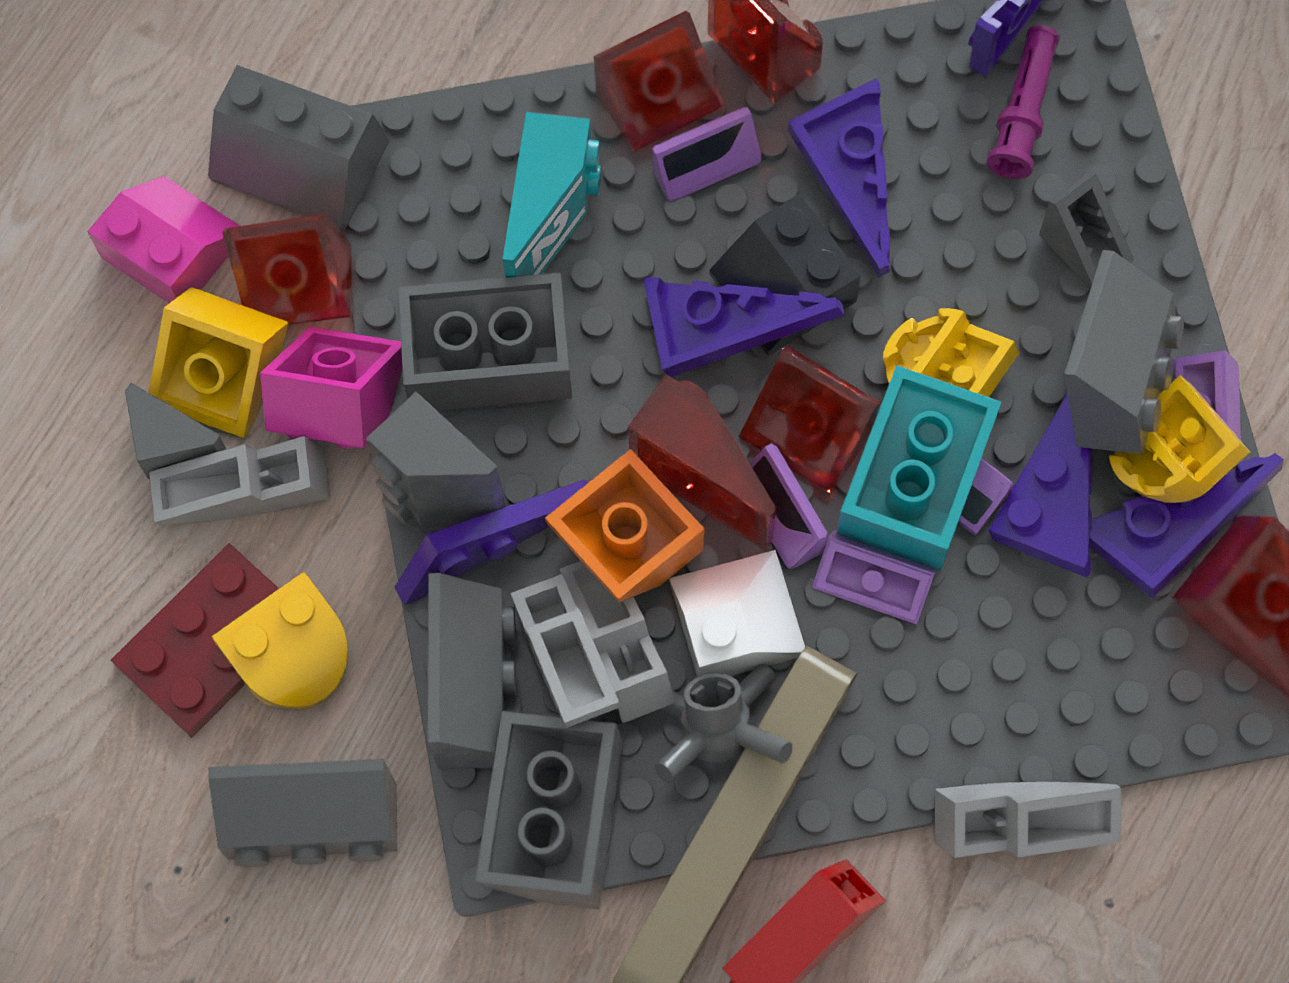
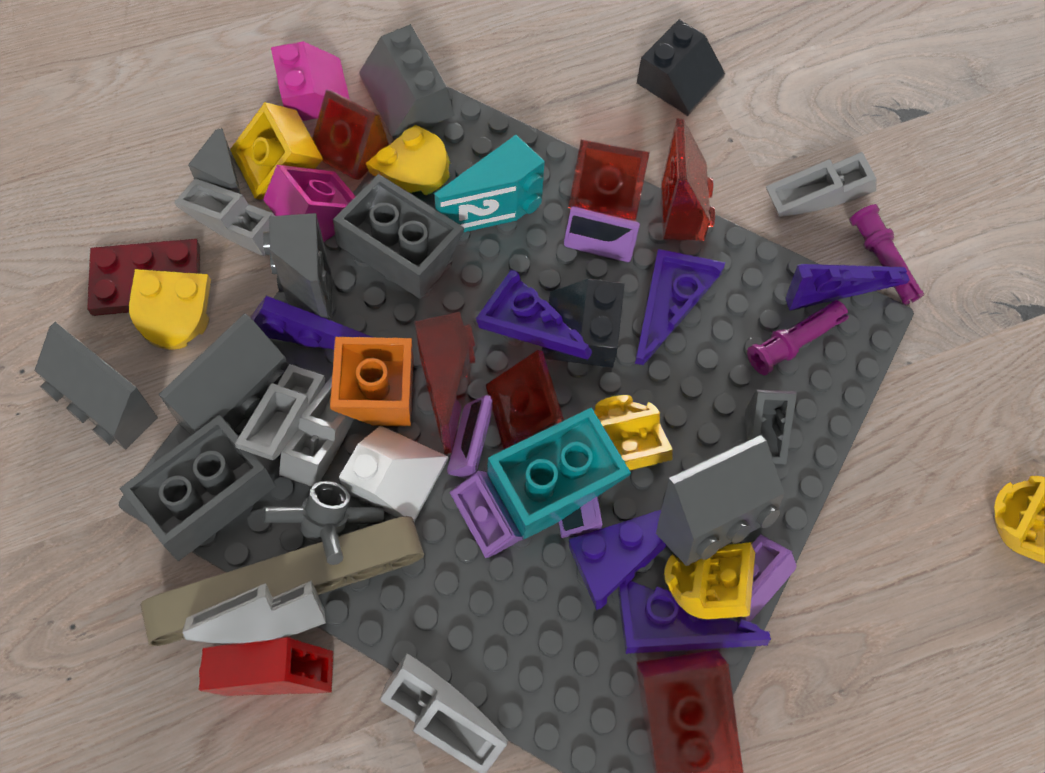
camera: 35 degrees right, 5 degrees down
none -> light grey slope [182,580,326,643]
none -> yellow slope [366,125,451,195]

